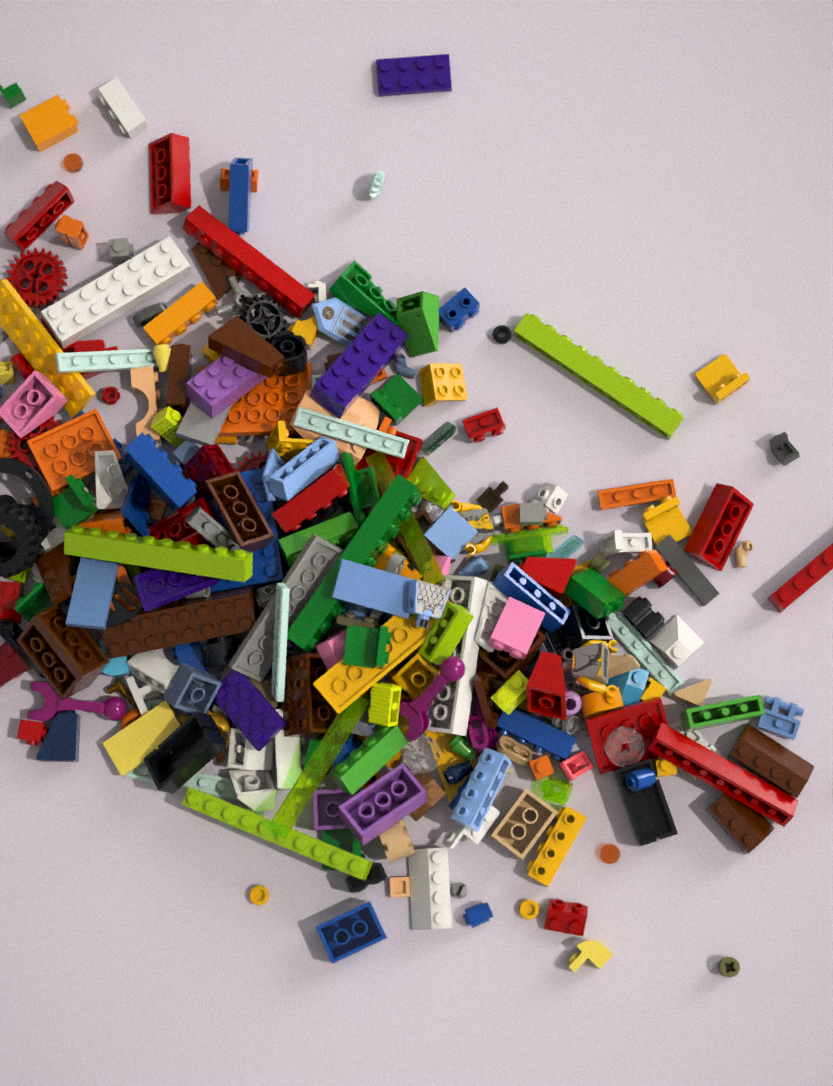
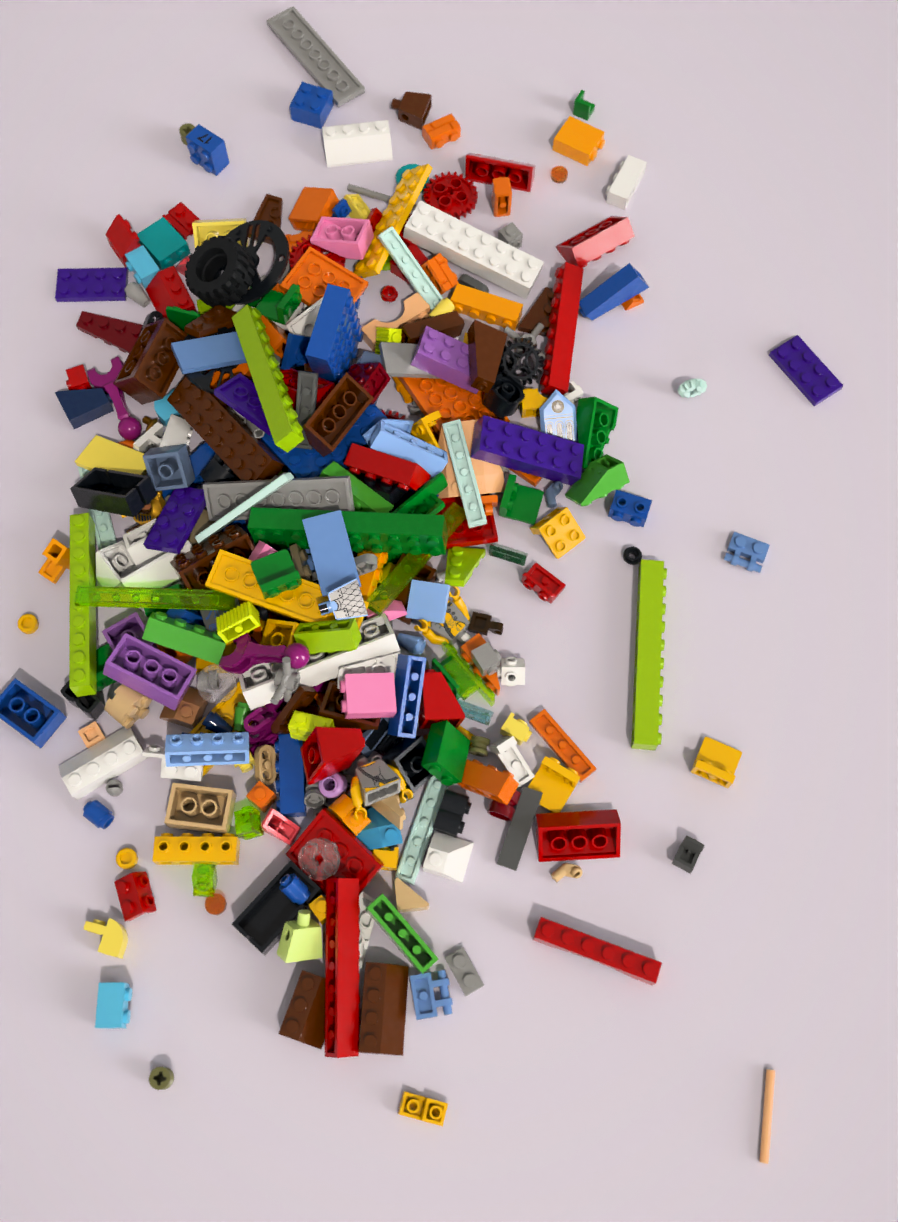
camera: 55 degrees right, 10 degrees down
none -> light orange brick [38,538,70,584]
none -> medium azure brick [95,982,132,1029]
none -> clear neon green brick [192,864,218,897]
none -> light grey bar [270,657,300,705]
none -> yellowish green torso [277,909,323,963]
none -> orange brick [421,253,459,295]
none -> light grey plate [445,948,484,996]
none -> light yellow brick [500,712,532,746]
none -> medium blue plate [724,532,770,573]

